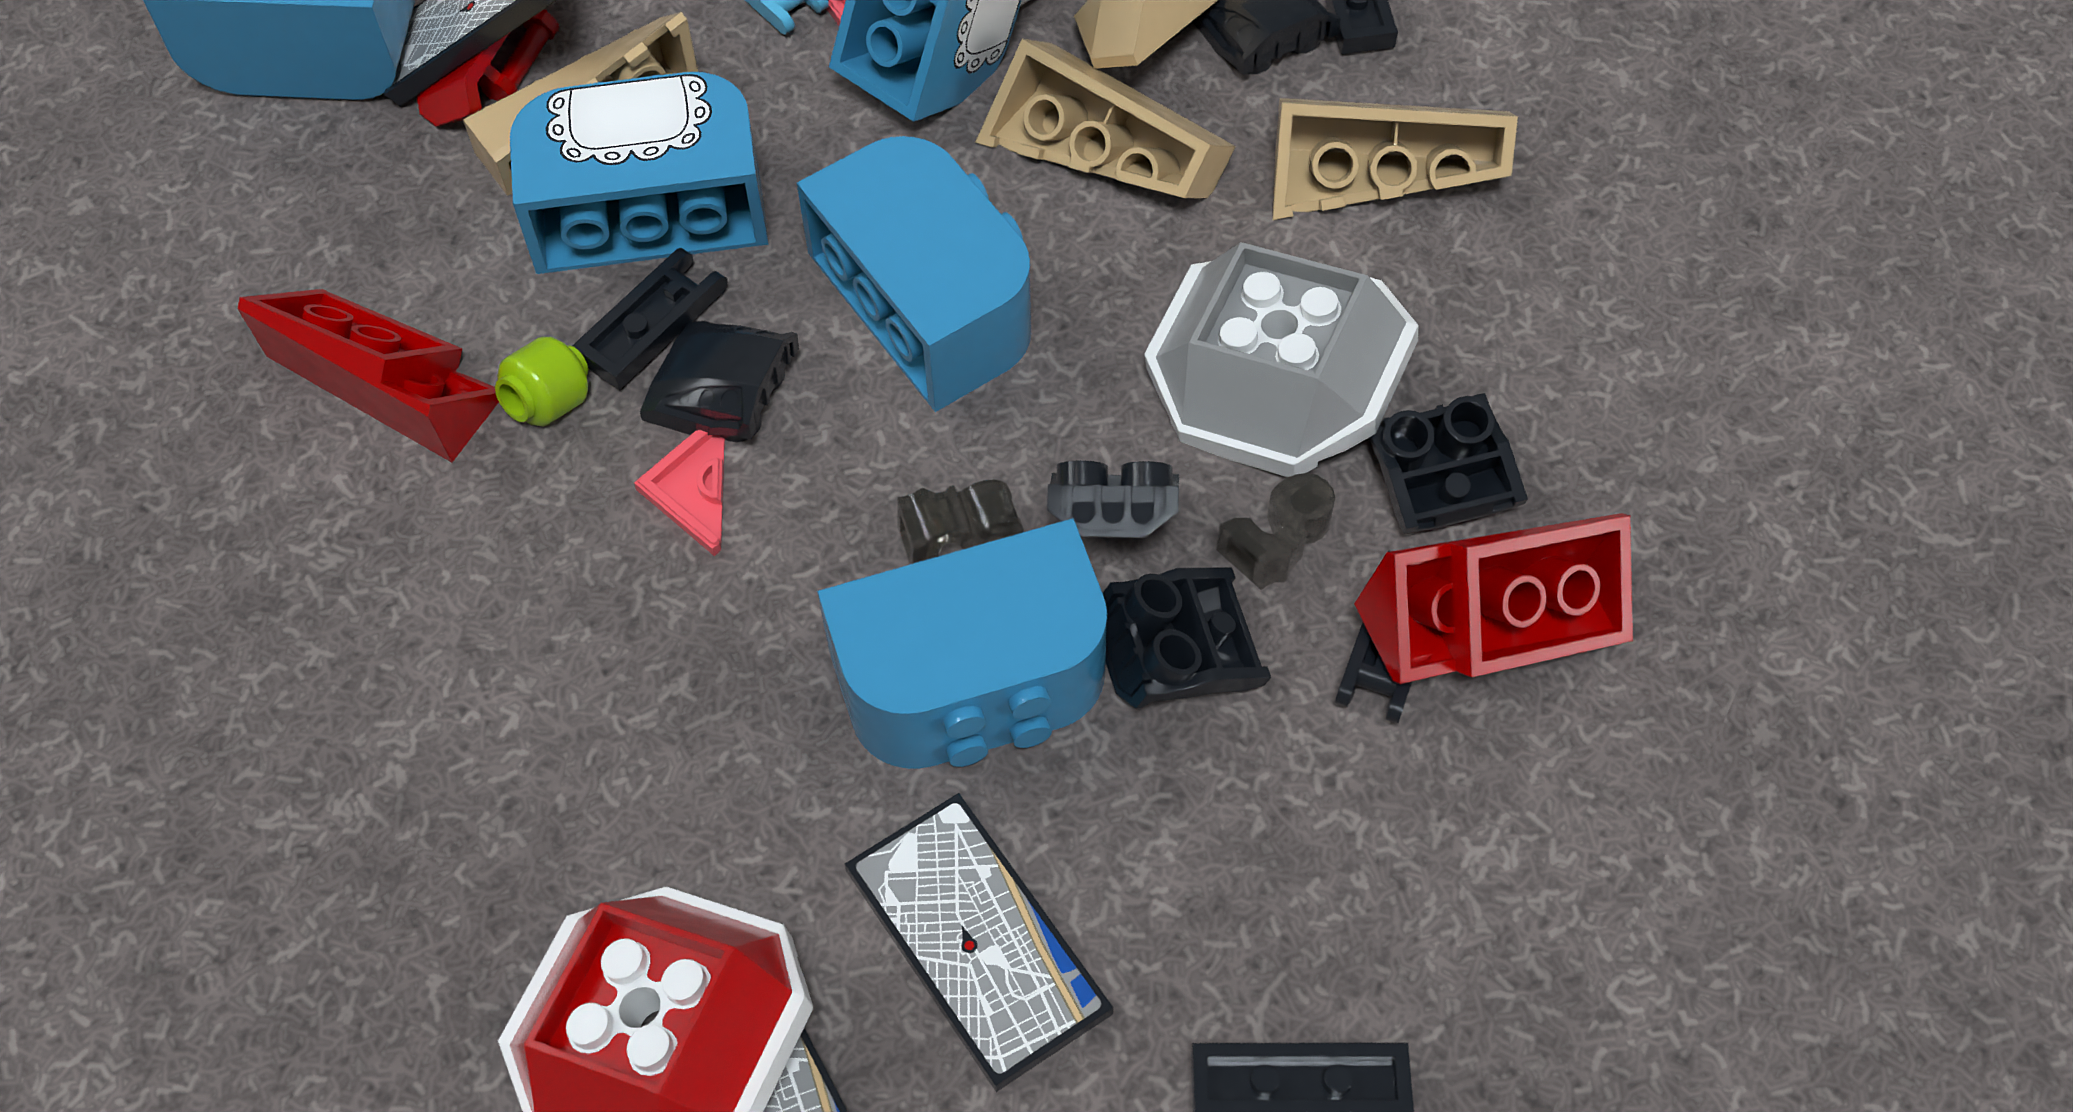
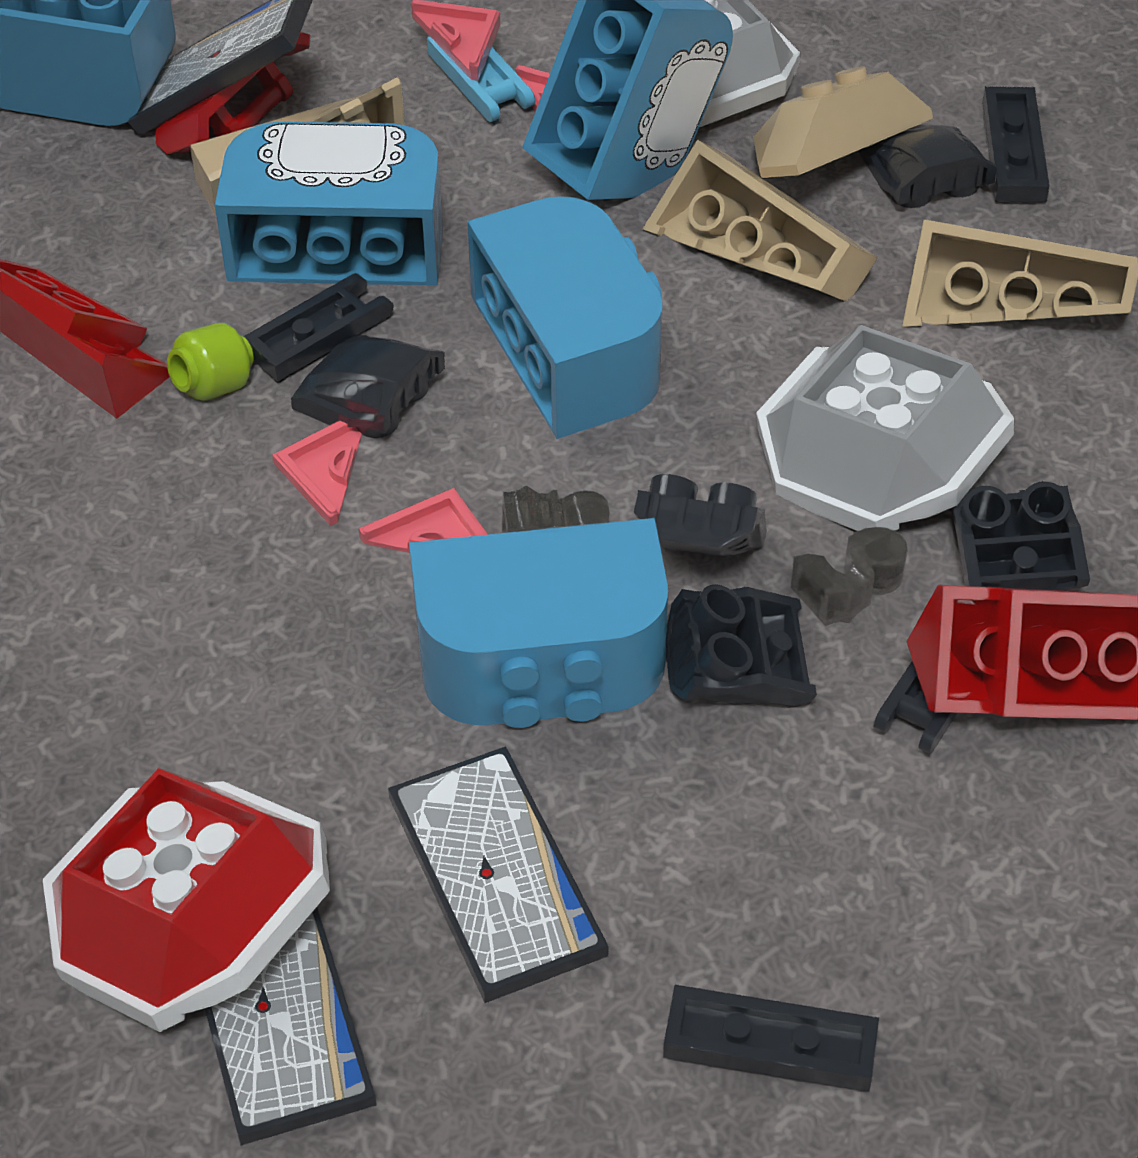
camera: 10 degrees right, 10 degrees down
none -> coral tile [359,488,488,553]

